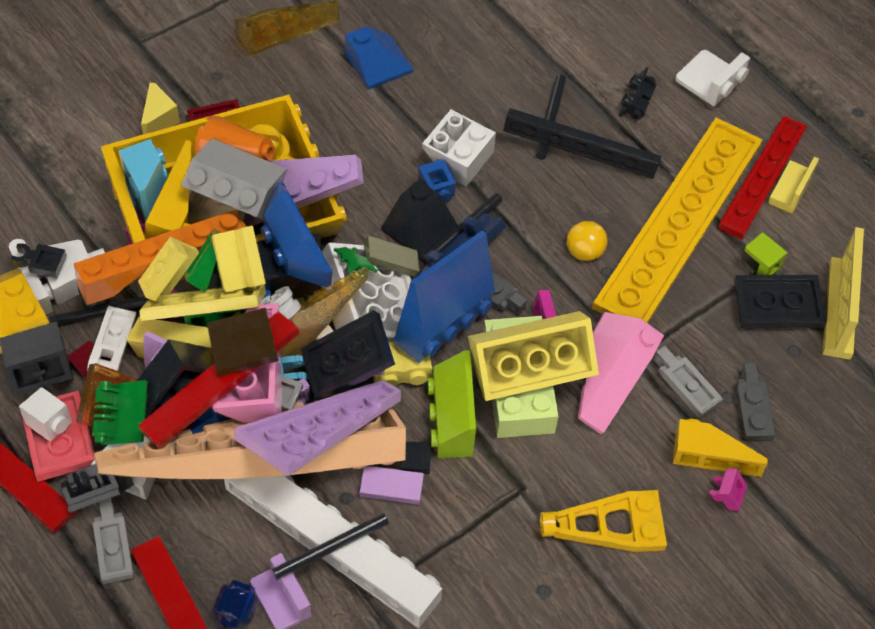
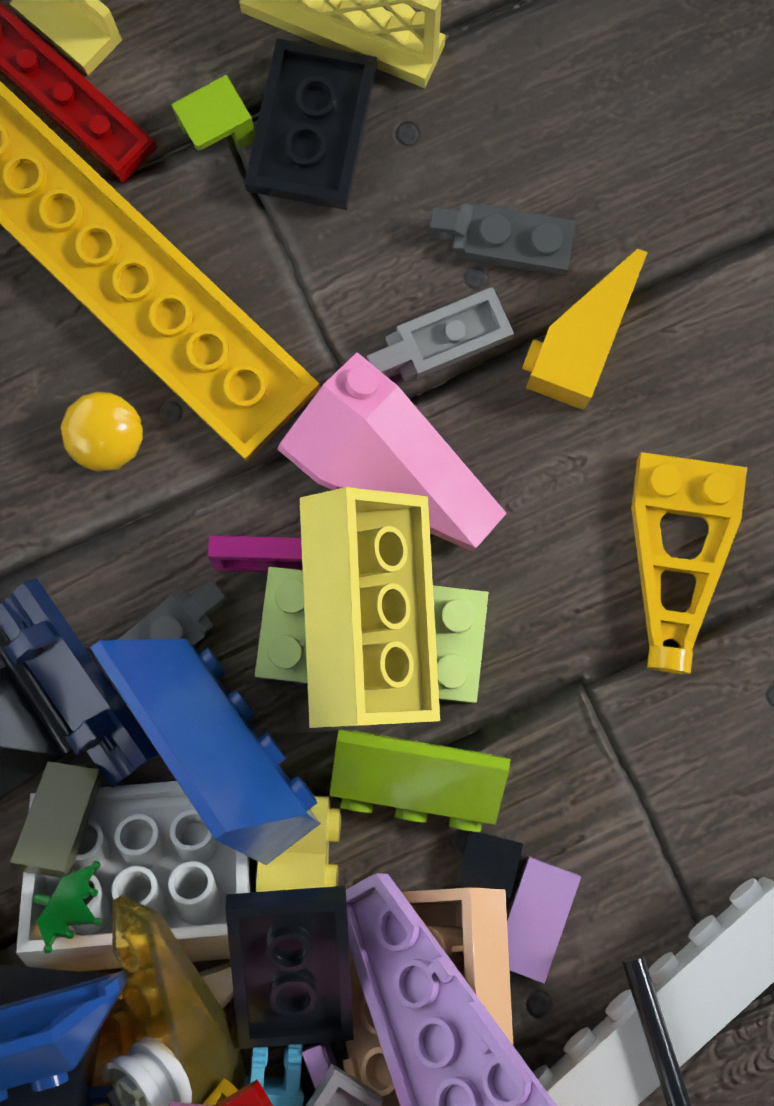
camera: 70 degrees left, 25 degrees up
dark pink tile [709,469,747,511] -> none

